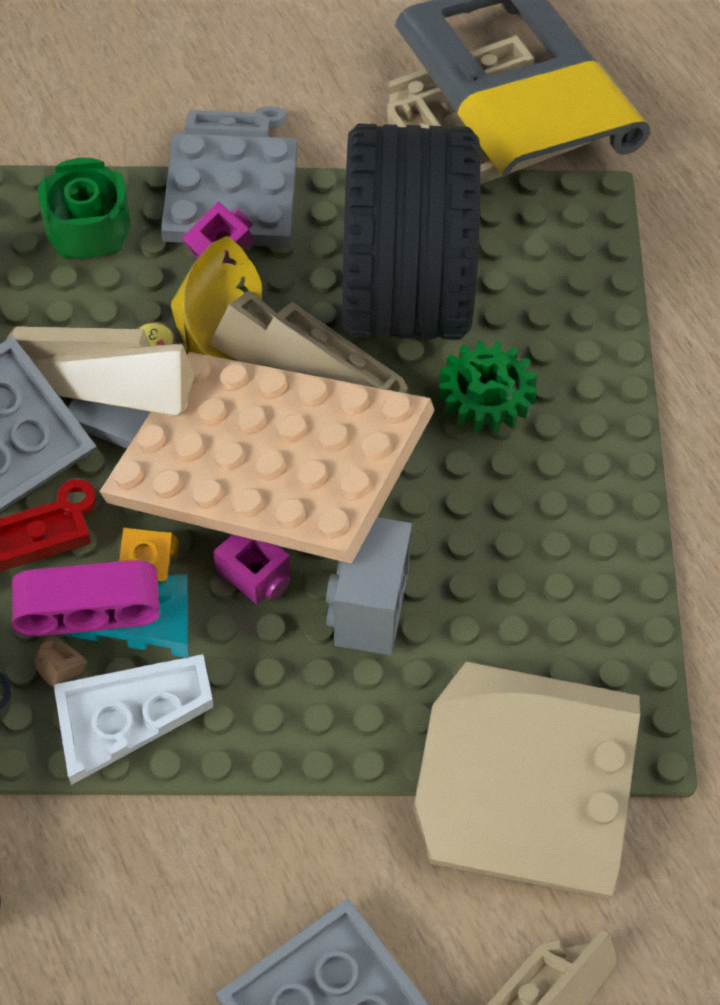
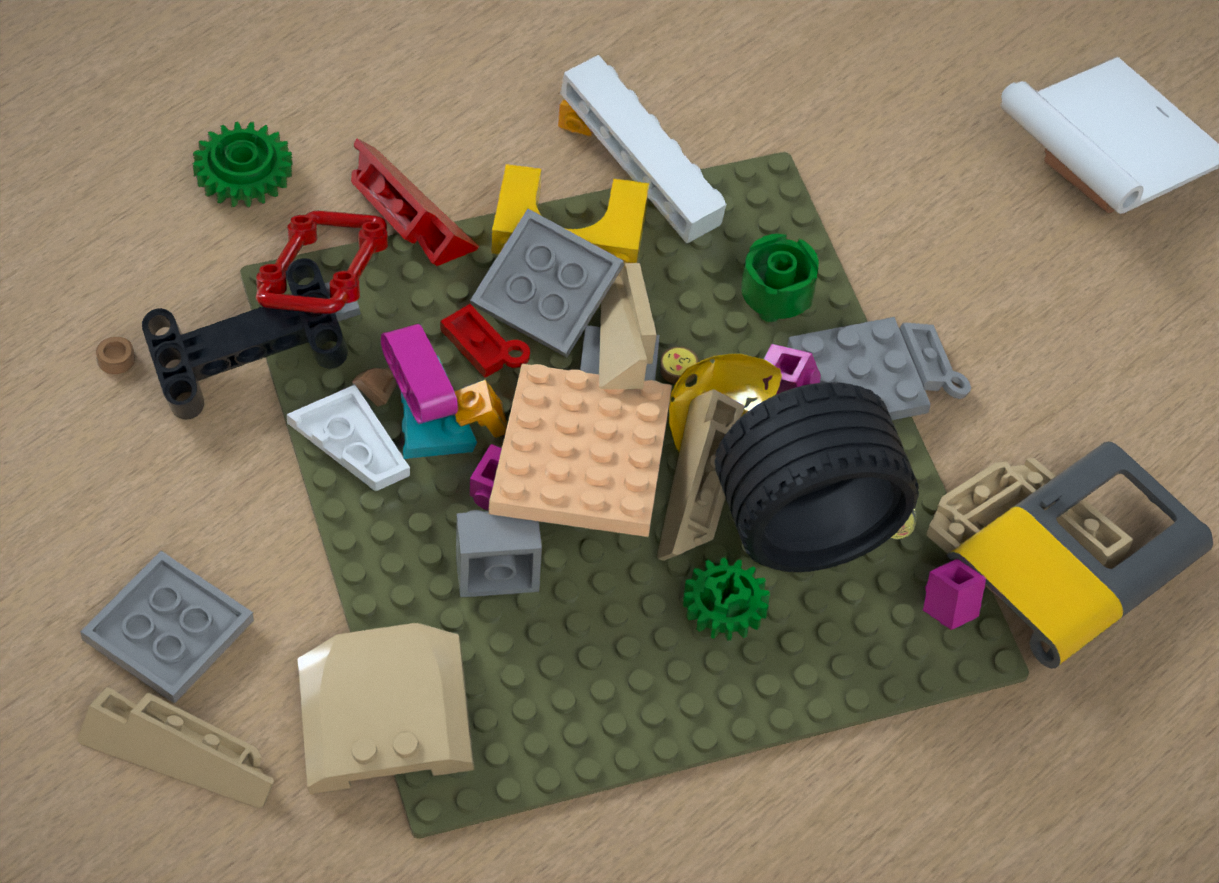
camera: 70 degrees right, 5 degrees down
none -> dark pink brick [923,559,986,630]

